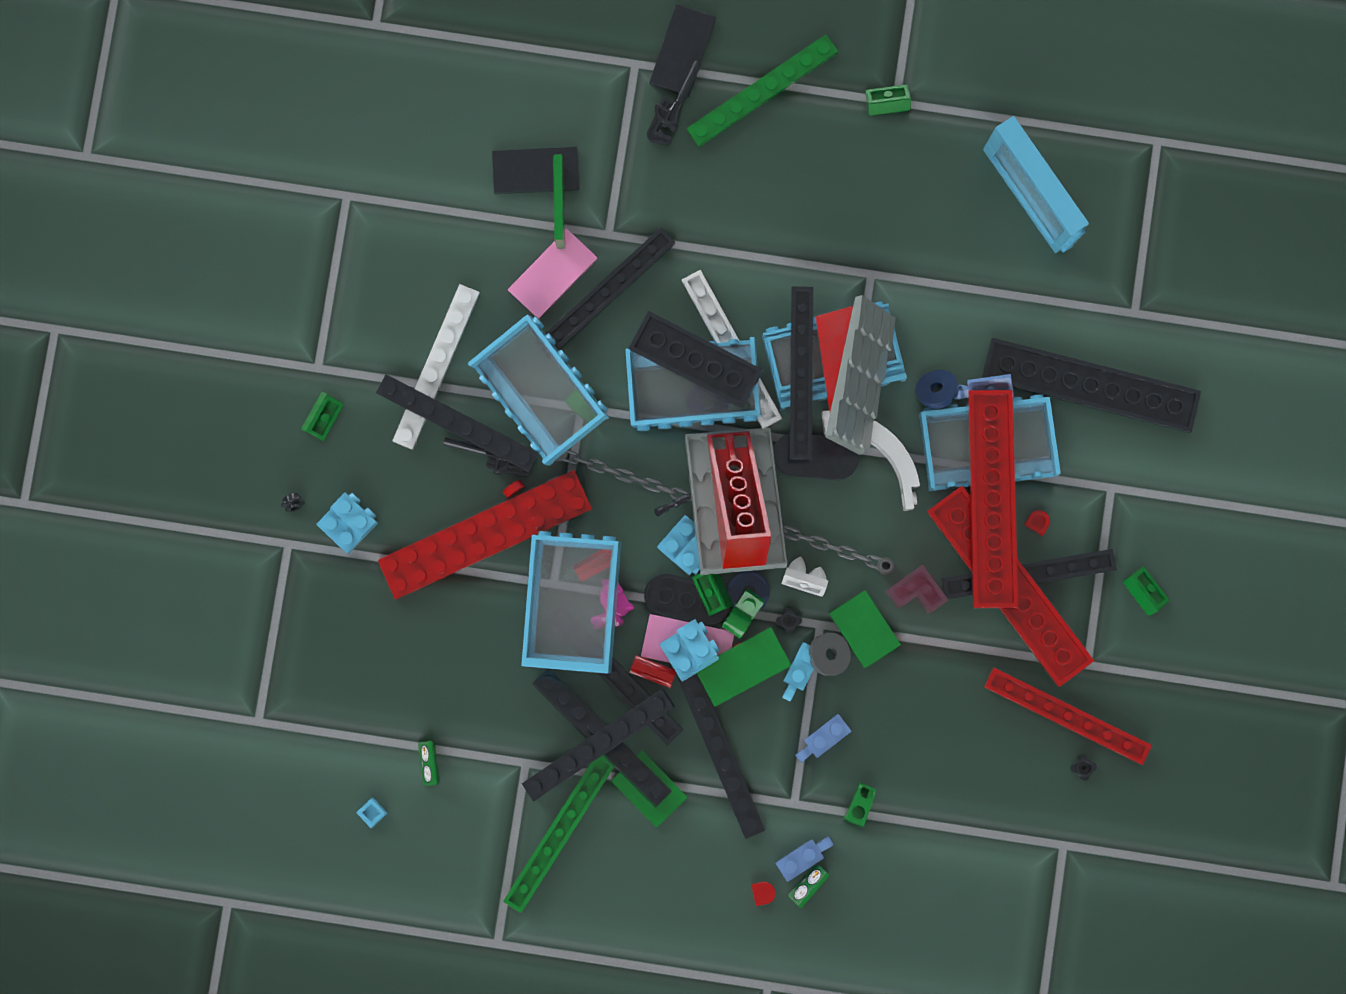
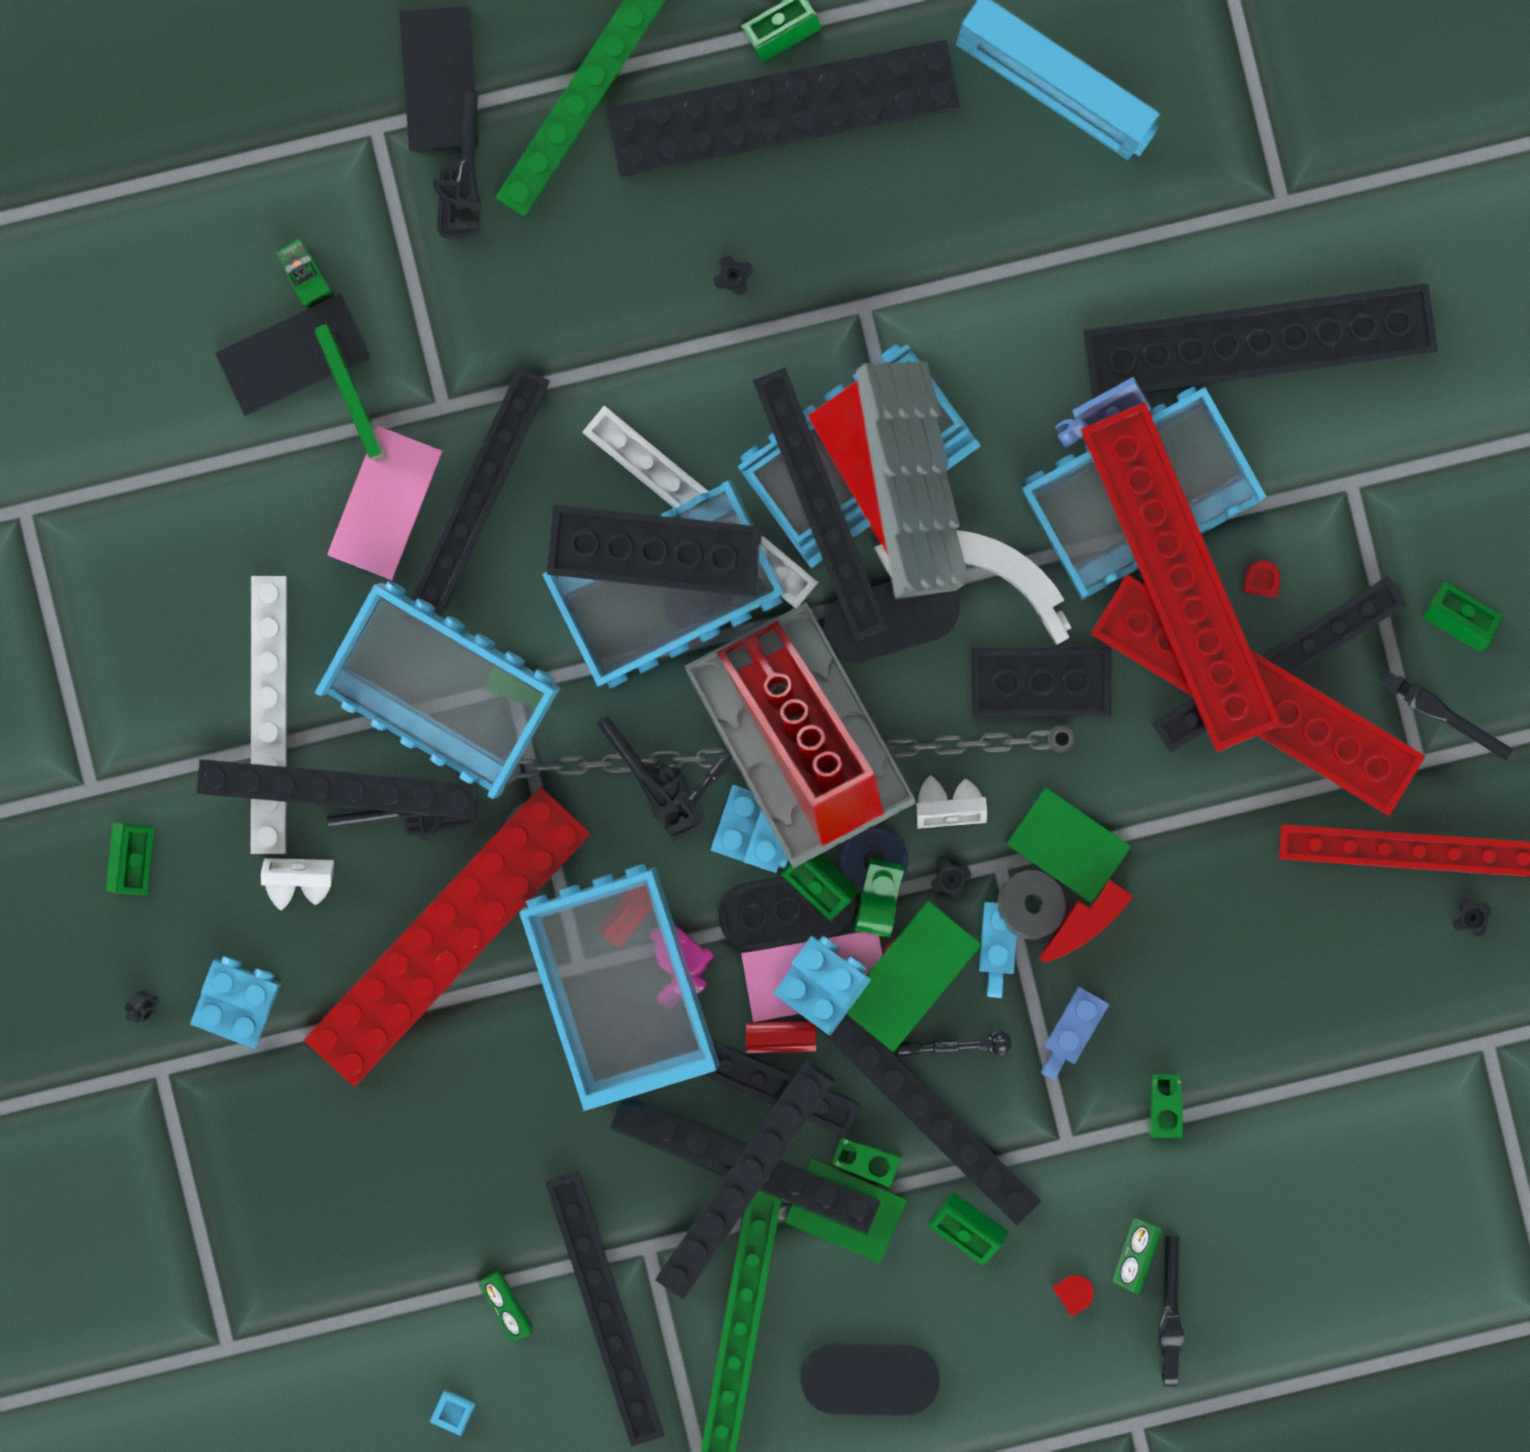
camera: 20 degrees left, 5 degrees up
red tile [503,480,525,499] -> none
medium blue plate [775,836,834,882] -> none
clear pink brick [885,565,948,614] -> none
dark blue tile [915,370,959,409] -> none
none -> white tile [261,858,334,910]
none -> leg [276,238,334,309]
none -> black plate [545,1171,665,1447]
none -> black piece [596,715,705,841]
none -> black plate [606,39,960,178]
none -> black plate [714,255,753,295]
none -> black tile [801,1344,940,1416]
none -> green leg [832,1137,903,1188]
none -> black piece [899,1031,1012,1057]
none -> green slope [928,1192,1008,1267]
none -> black tile [971,647,1111,718]
none -> red slope [1038,880,1133,963]
none -> black piece [1158,1236,1184,1387]
none -> black piece [1379,670,1514,761]

